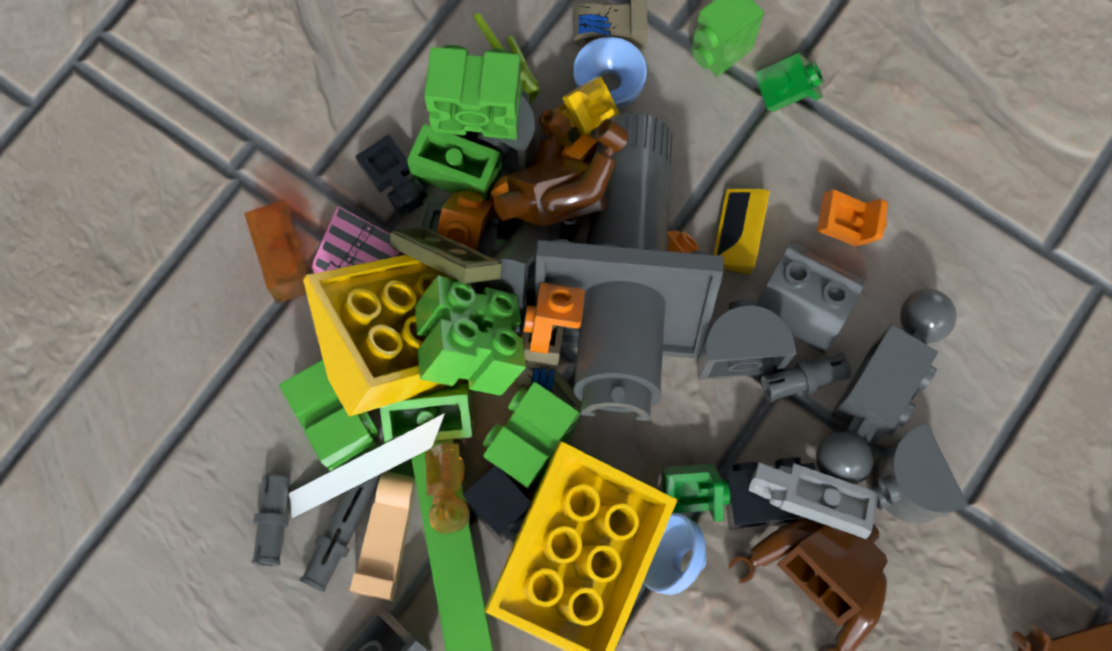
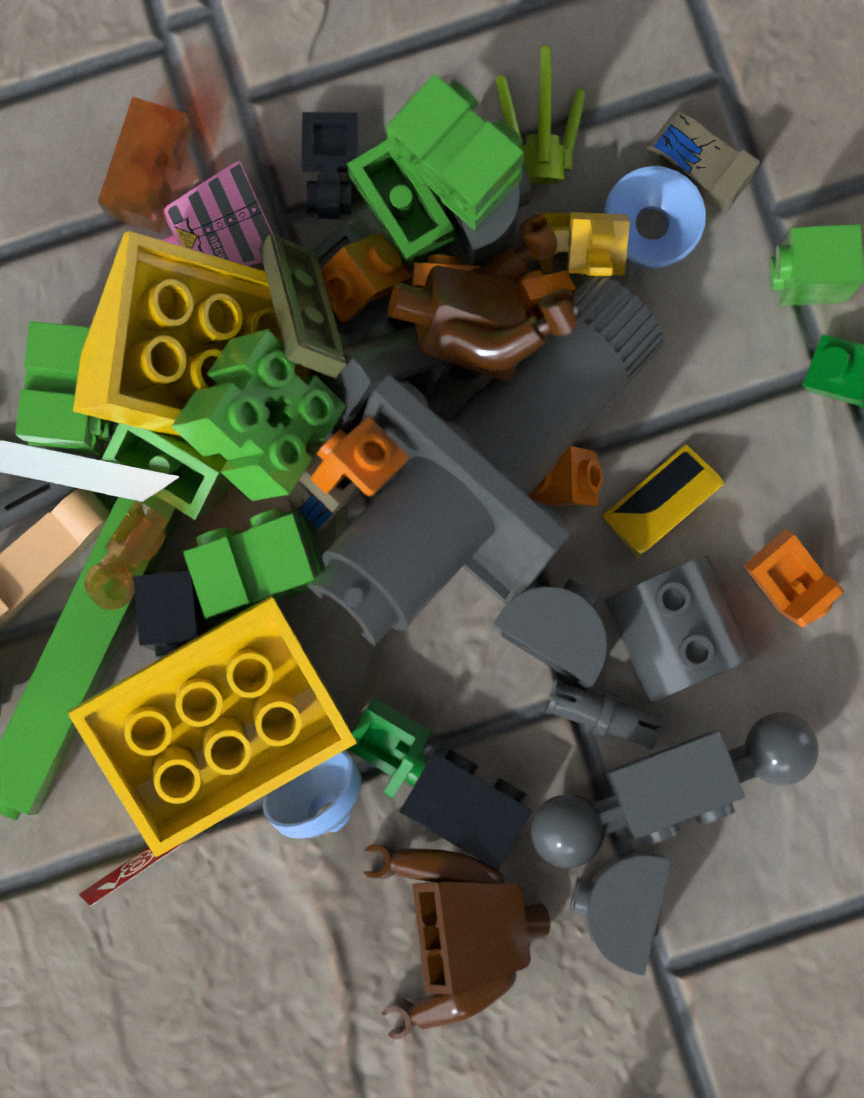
camera: 45 degrees right, 10 degrees up
light grey hinge [748,463,879,539] -> none

